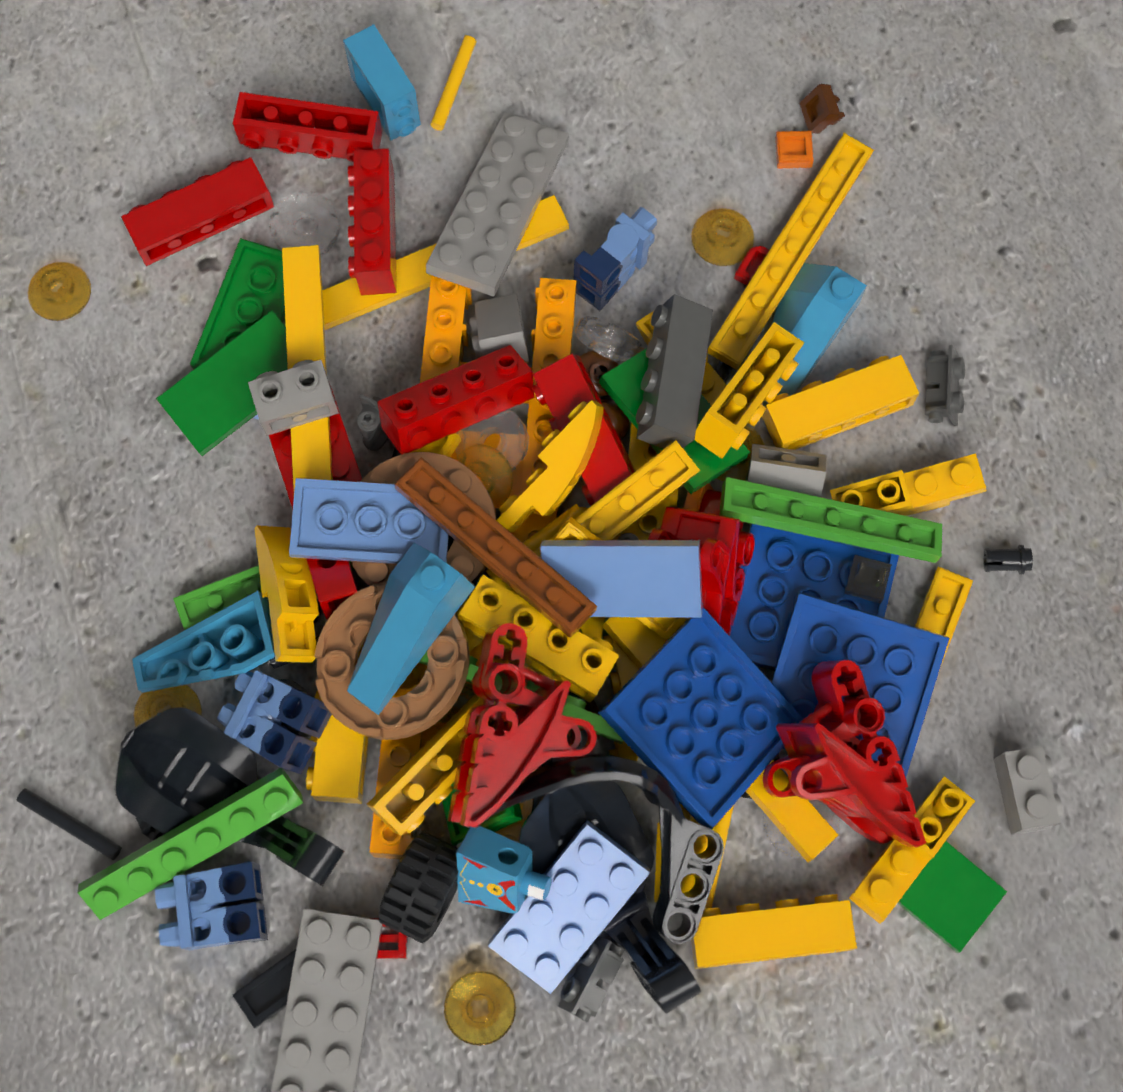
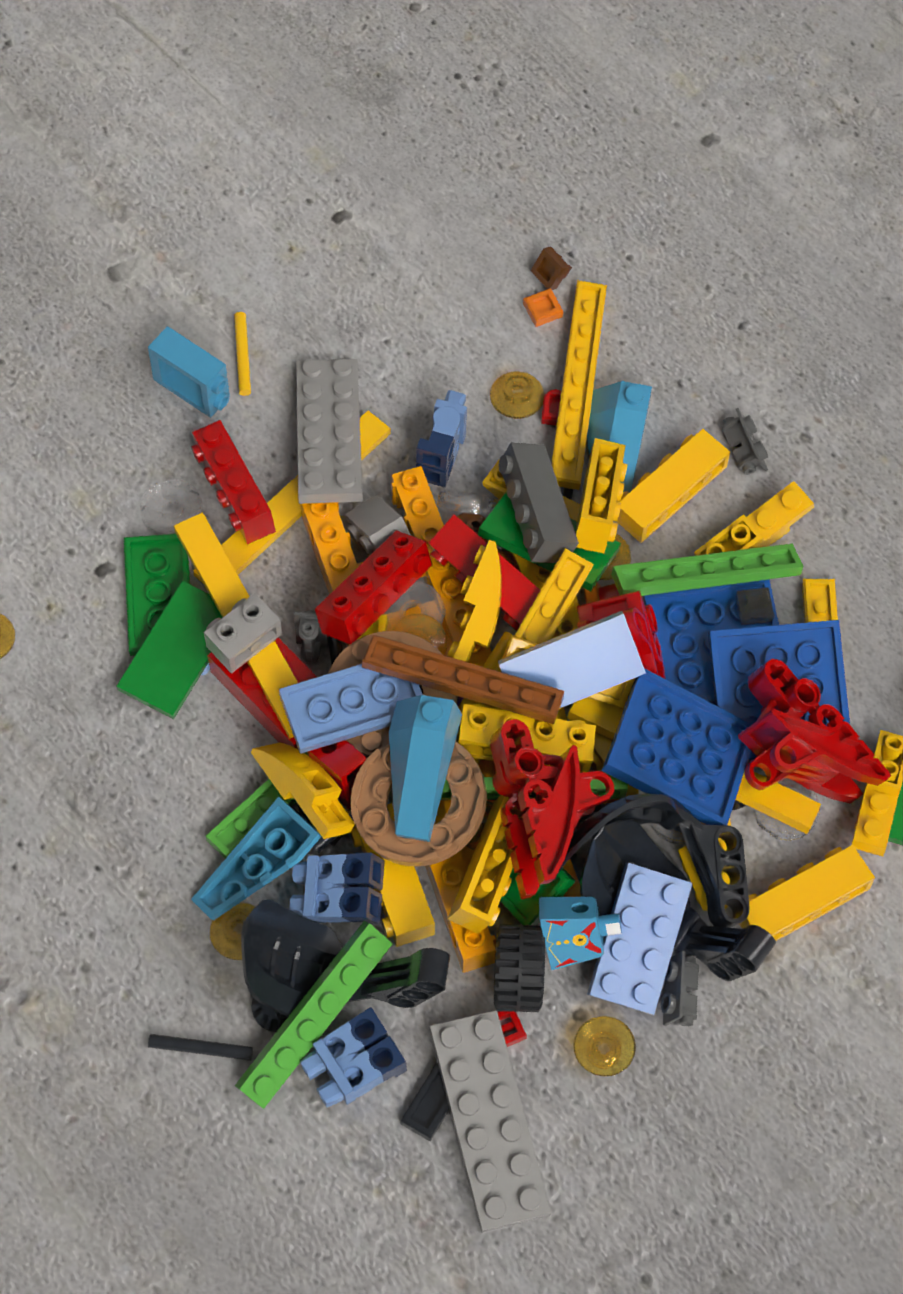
camera: 25 degrees left, 10 degrees down
red brick [121,157,274,266] -> none
red brick [233,92,383,163] -> none
light grey brick [746,444,826,497] -> none
black pin [983,545,1033,575] -> none

